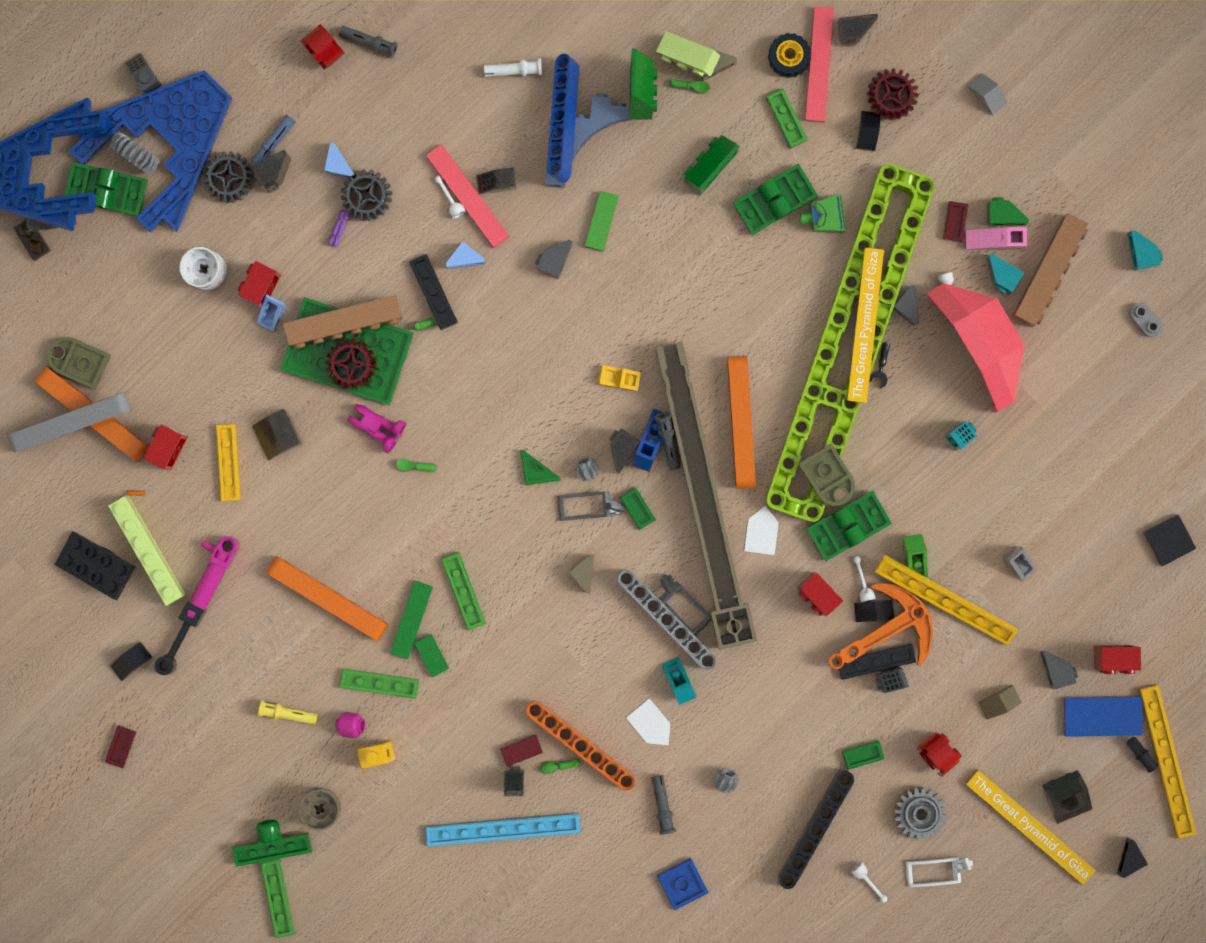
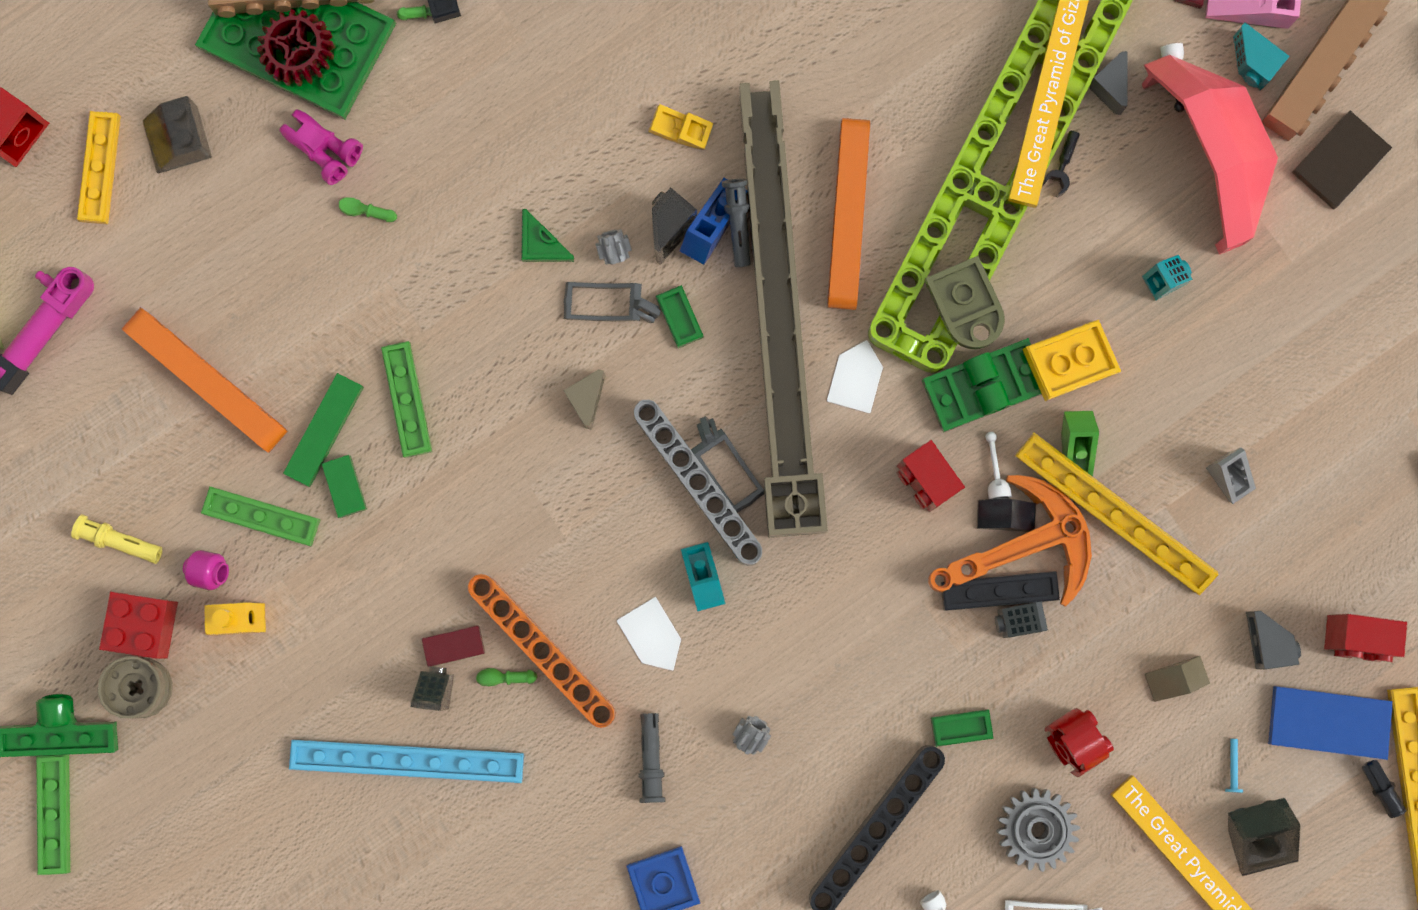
camera: 10 degrees right, 5 degrees down
none -> red brick [99,592,178,659]
none -> yellow tile [1022,320,1121,401]
none -> medium azure pin [1225,739,1243,793]
none -> dark brown tile [1292,110,1393,209]

